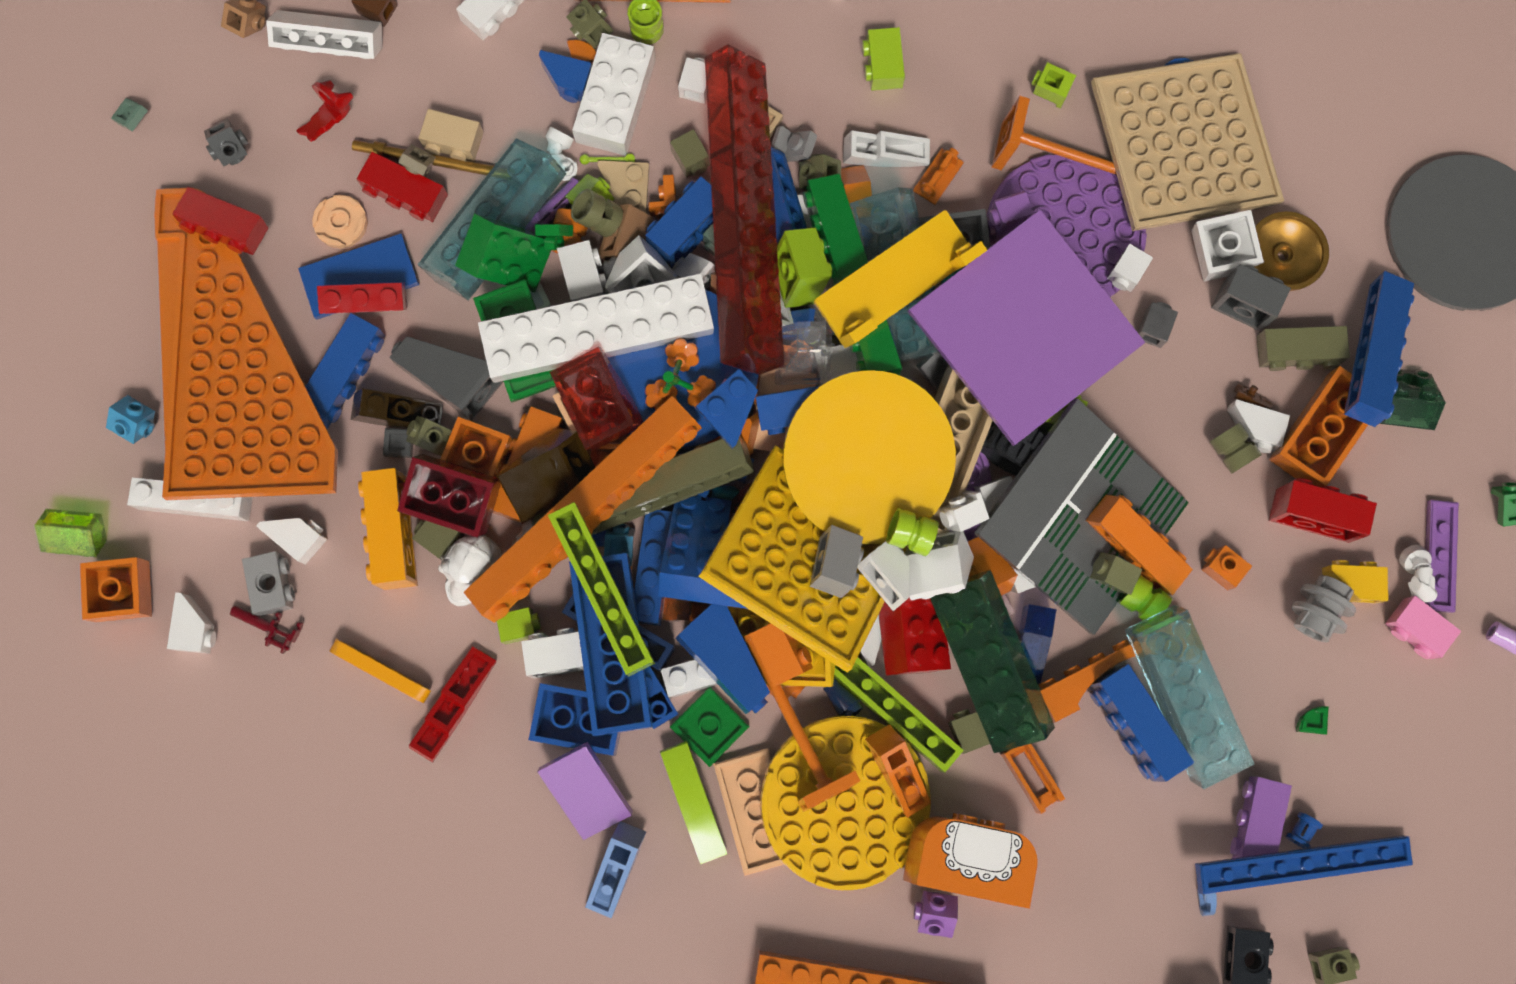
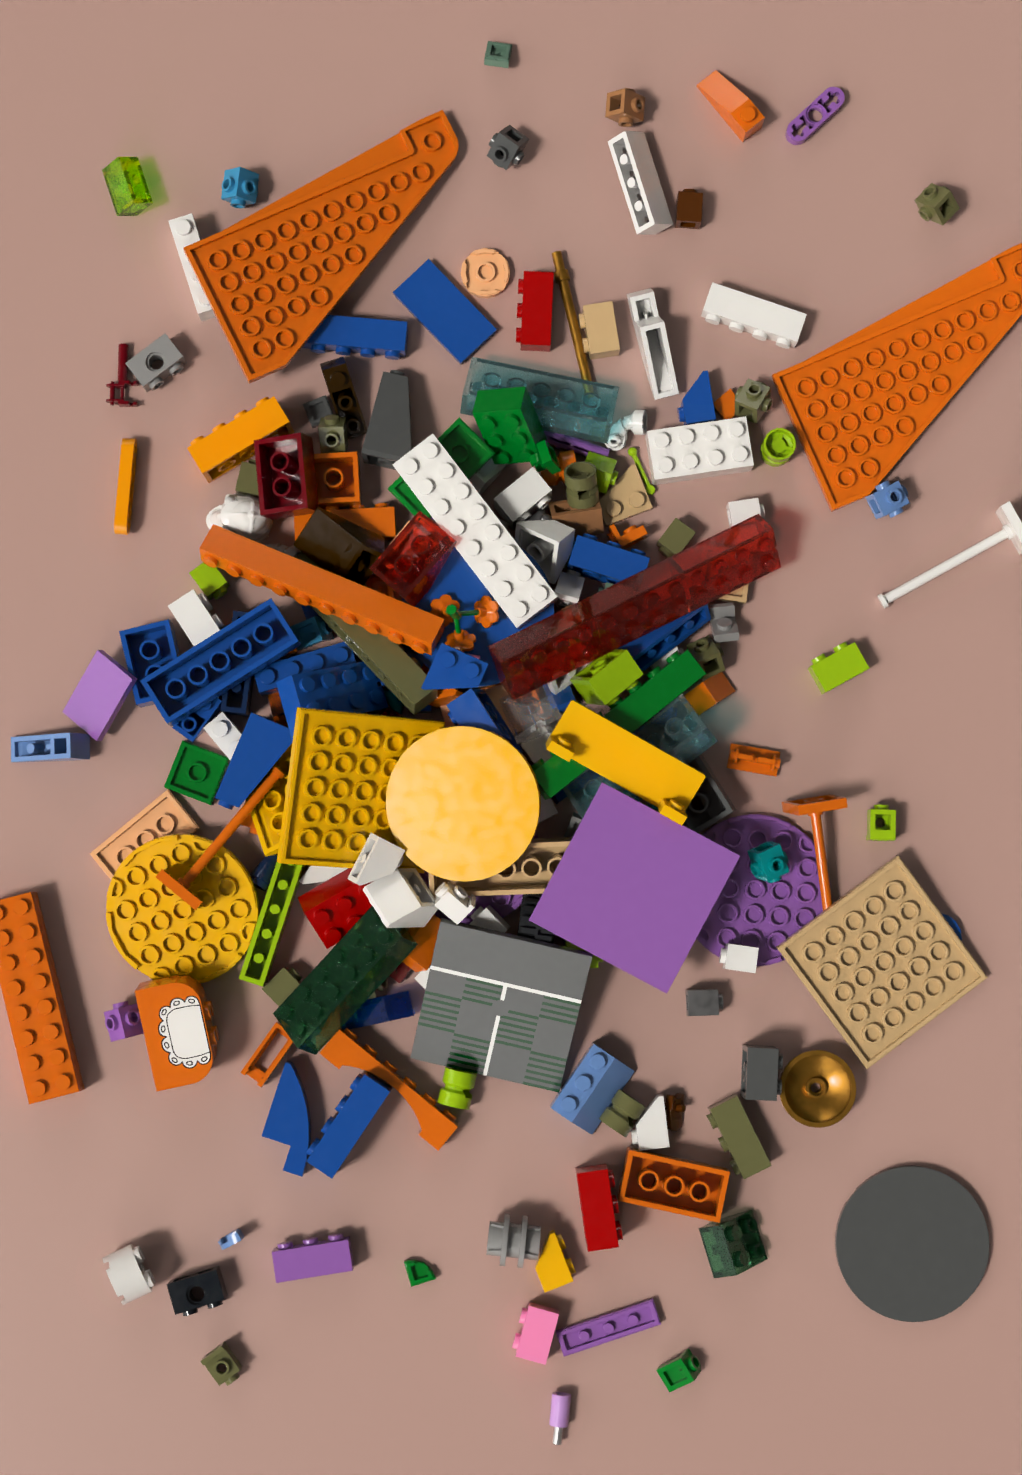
camera: 65 degrees right, 5 degrees up
orange brick [80,557,152,623] -> none
white slope [167,592,216,654] -> none
red brick [172,187,269,255] -> none
white slope [256,518,328,565] -> none
red hair [296,80,354,142] -> none
red brick [317,282,407,314] -> none
dark tan bracket [398,144,436,178] -> none
red slope [409,646,496,763] -> none
lime brick [548,502,655,677] -> none
lime slope [660,741,727,864] -> none
orange brick [749,623,813,687] -> none
light grey brick [810,525,864,598] -> none
white slope [843,130,930,167] -> none
orange slope [865,724,931,818] -> none
lime wheel [886,508,939,557] -> none
medium lavender brick [987,191,1034,242] -> none
orange brick [1085,495,1193,595] -> none
olive brick [1090,552,1142,595] -> none
clear light blue brick [1124,605,1254,789] -> none
white slope [1191,210,1264,282] -> none
blue tile [1195,835,1413,894] -> none
orange brick [1201,545,1252,591] -> none
blue bush [1285,812,1323,849] -> none
blue brick [1344,271,1414,427] -> none
white arm [1399,545,1437,603] -> none
none -> blue slope [262,1061,311,1177]
none -> medium blue slope [550,1042,635,1134]
none -> white slope [627,288,679,400]
none -> teal brick [747,841,790,883]

